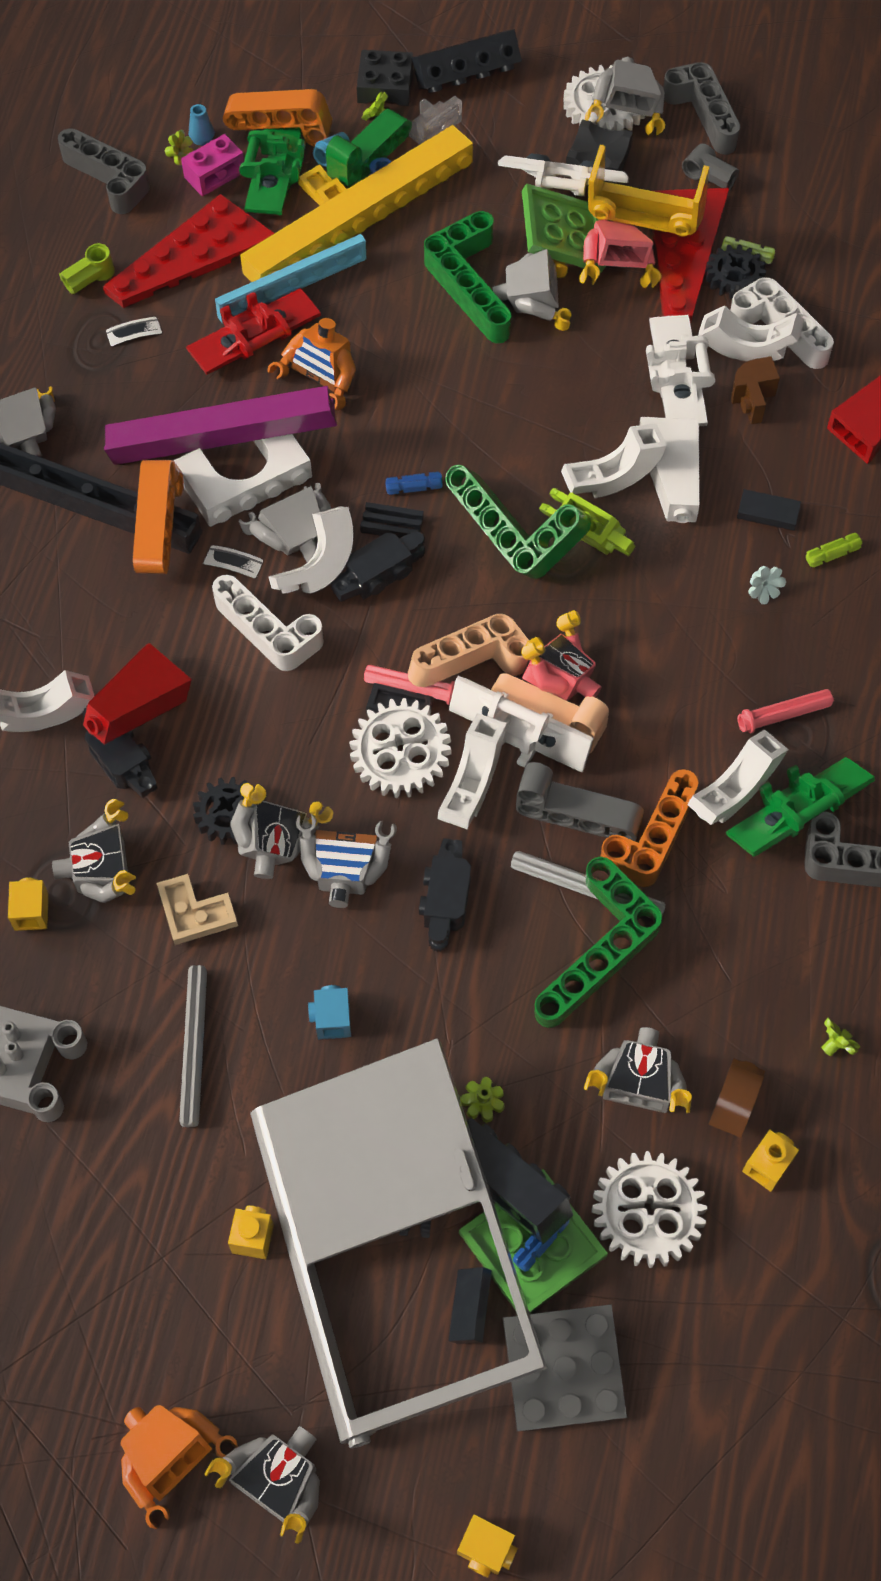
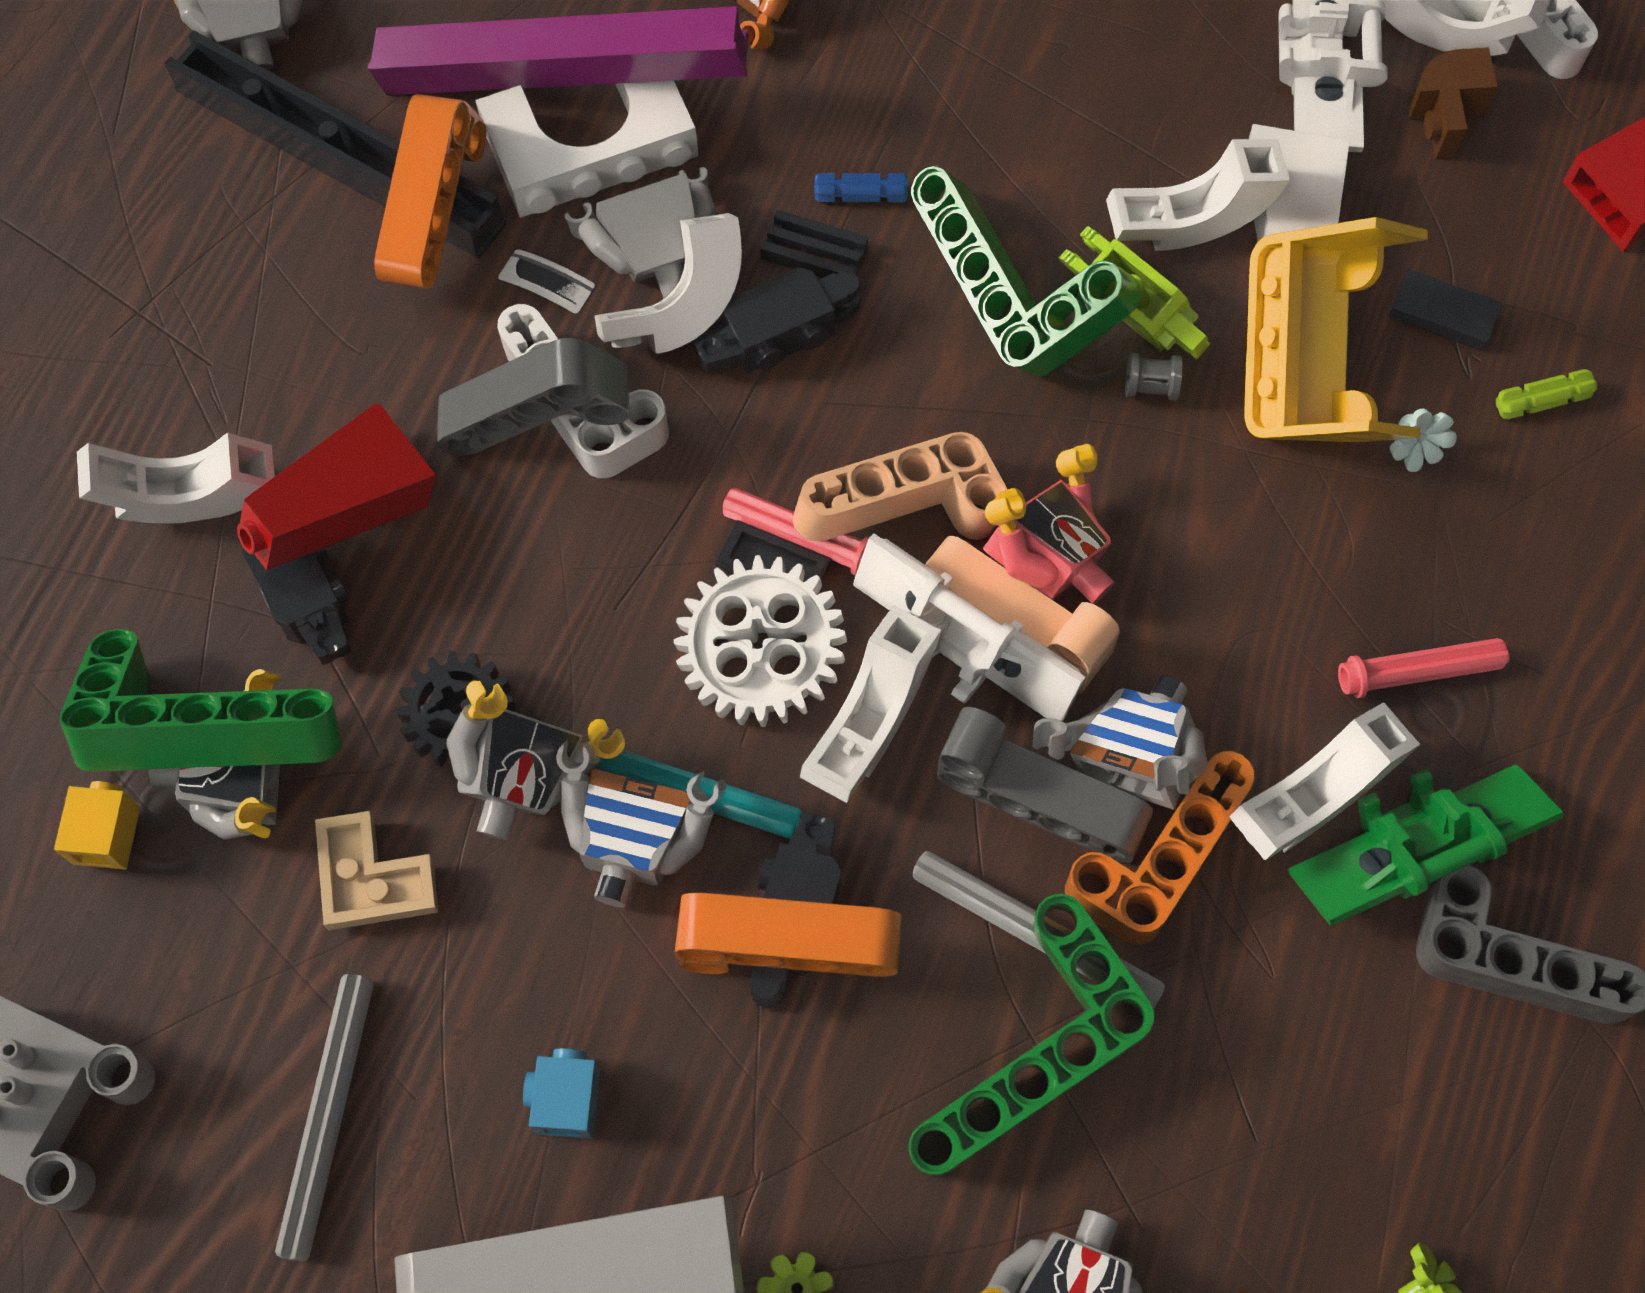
camera: 10 degrees right, 5 degrees up
none -> green beam [59,629,343,771]
none -> dark grey beam [437,338,630,456]
none -> teal axle [596,750,802,839]
none -> orange beam [675,893,902,977]
none -> torso [1032,675,1208,810]
none -> dark grey bush [1125,352,1182,401]
none -> yellow windscreen [1244,217,1428,442]

